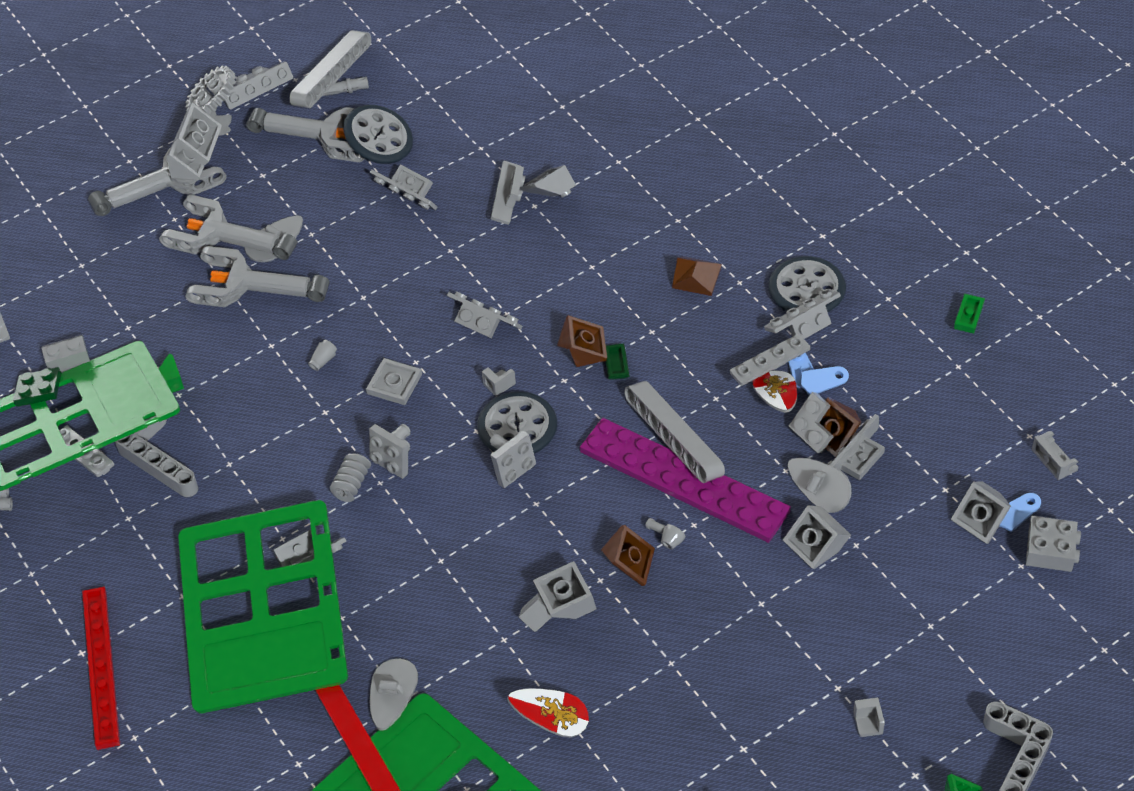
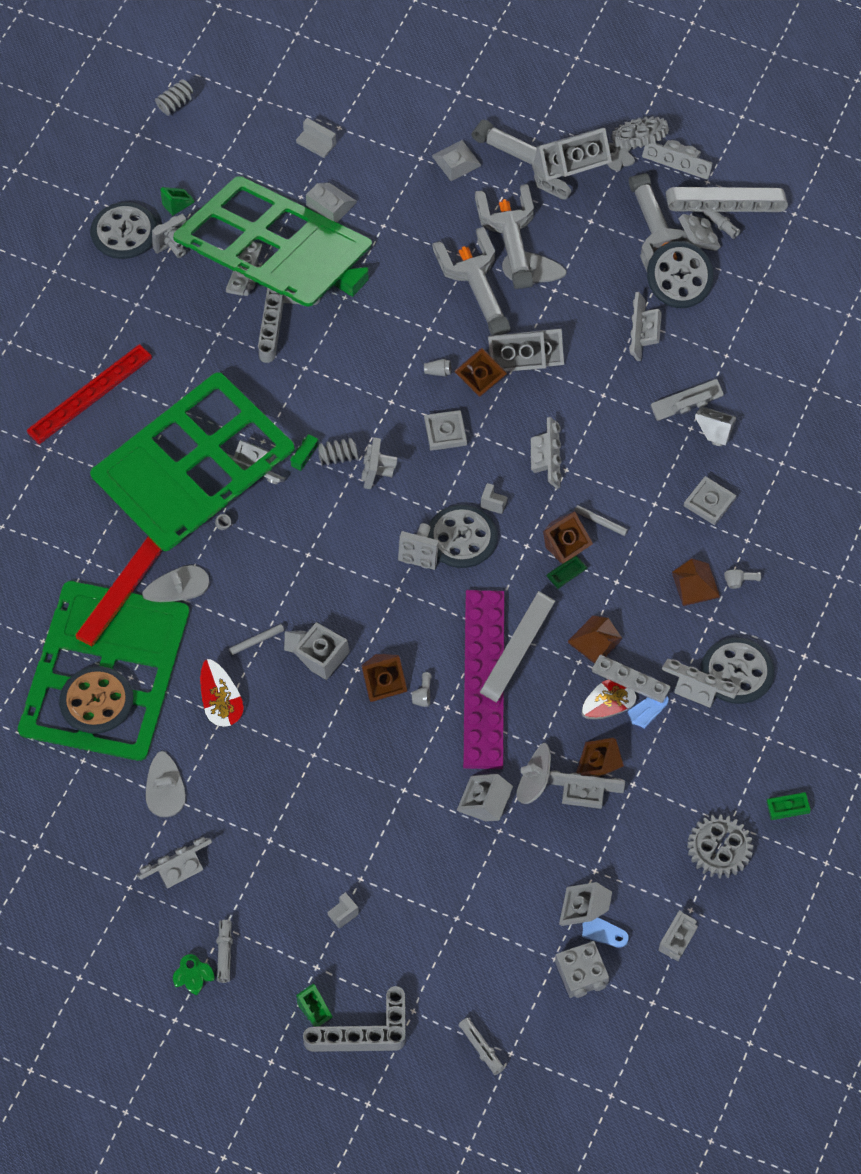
camera: 55 degrees right, 10 degrees up
dark green plate [13,367,62,407] -> none
light grey plate [789,392,833,453] -> none
light blue piece [800,366,849,396] -> none
none -> light grey hinge [215,514,231,530]
none -> light grey bar [229,624,284,655]
none -> green piece [290,434,319,471]
none -> light grey slope [432,140,481,181]
none -> reddish brown slope [455,348,507,397]
none -> light grey pin [459,1018,505,1075]
none -> light grey slope [488,328,564,371]
none -> reddish brown slope [568,616,622,664]
none -> light grey bar [575,505,628,536]
none -> light grey plate [678,214,721,251]
none -> light grey plate [684,476,737,525]
none -> light grey gear [687,815,753,879]
none -> light grey bar [724,570,761,589]

